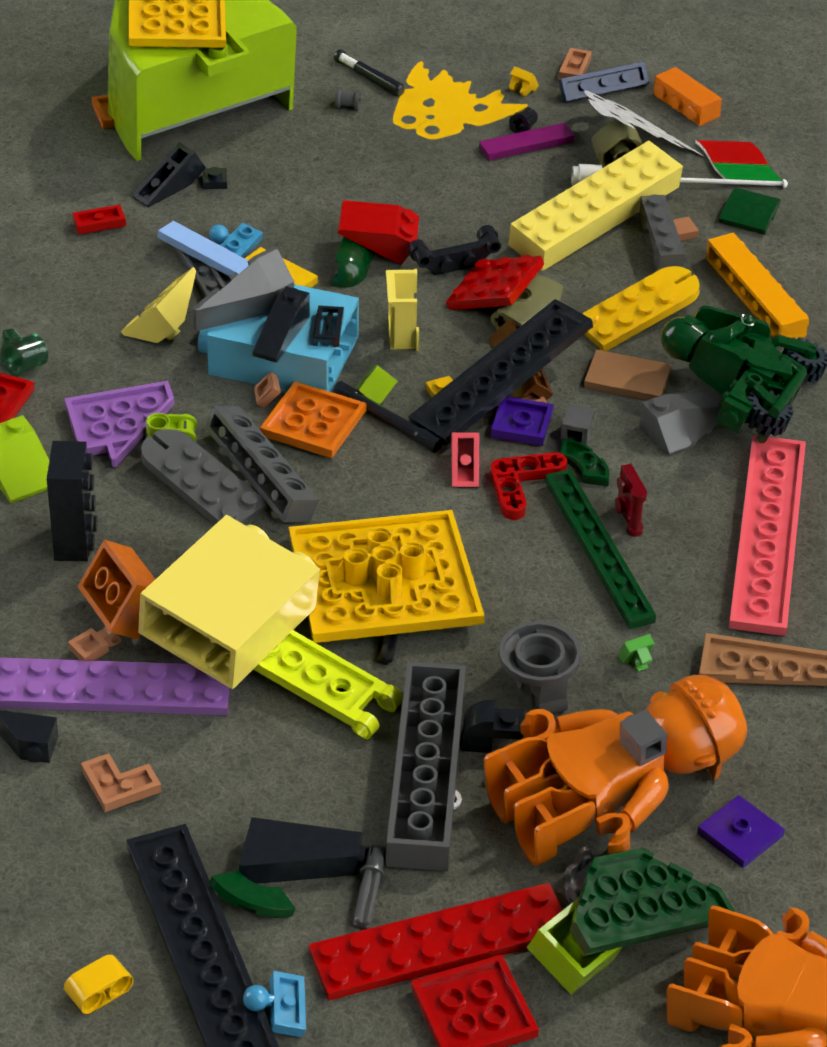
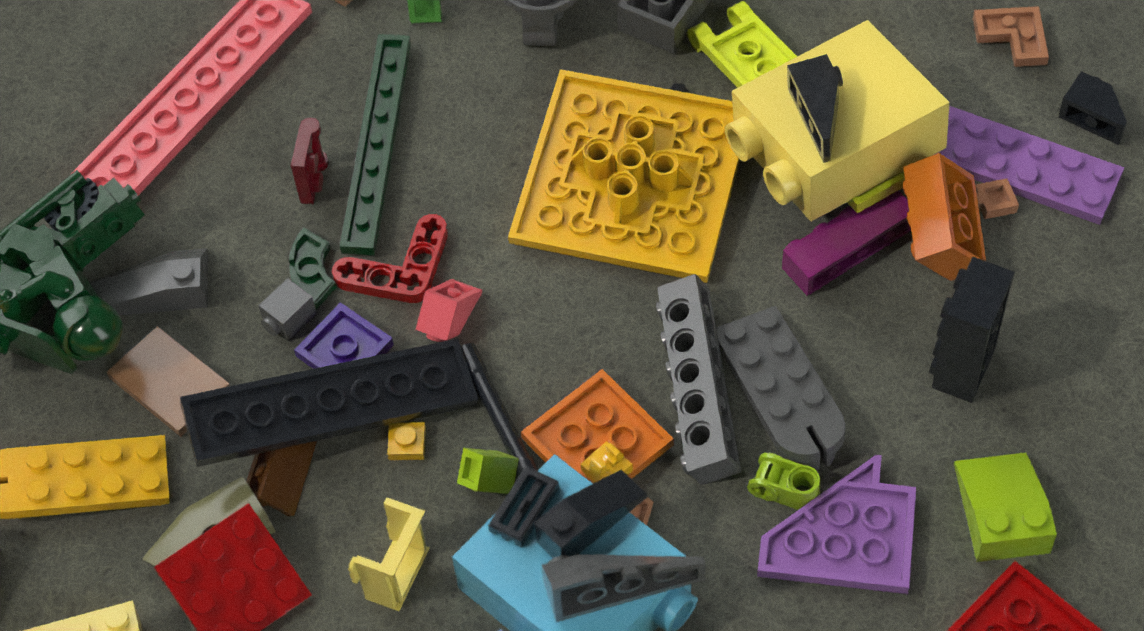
camera: 150 degrees left, 15 degrees up
none -> yellow tile [581,441,633,483]
none -> black slope [787,54,843,163]

